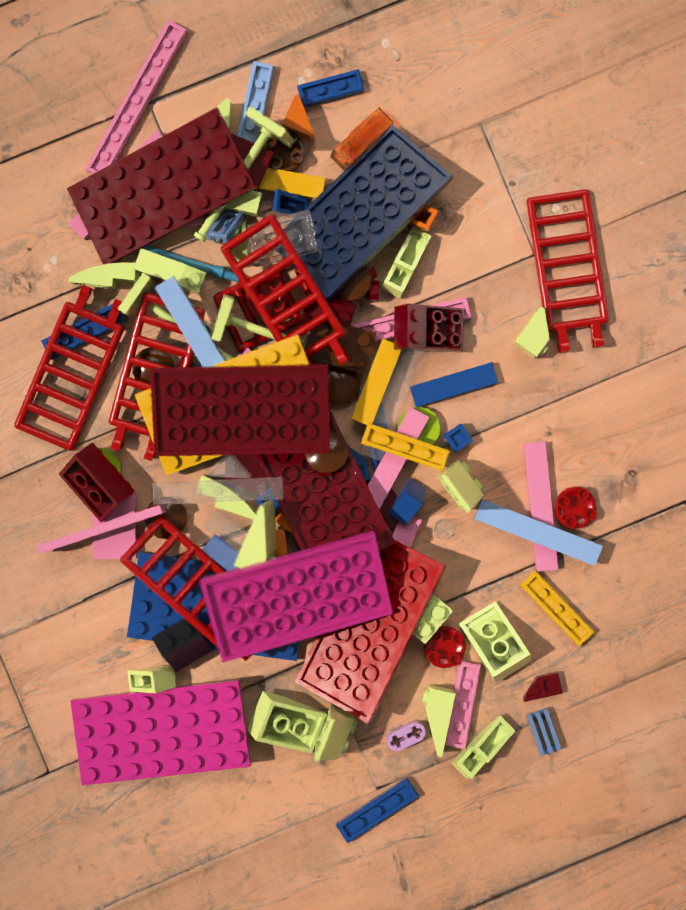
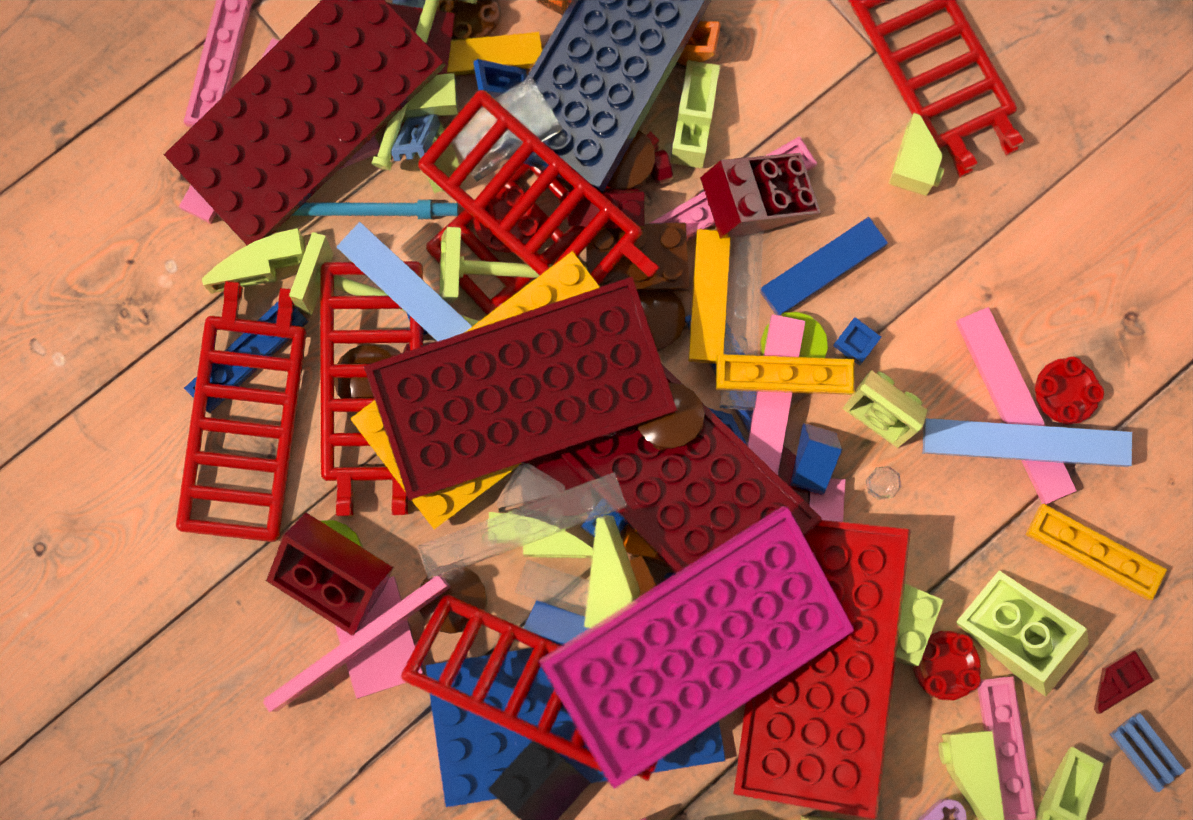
camera: 20 degrees left, 10 degrees down
yellowish green slope [133,248,206,293] -> none

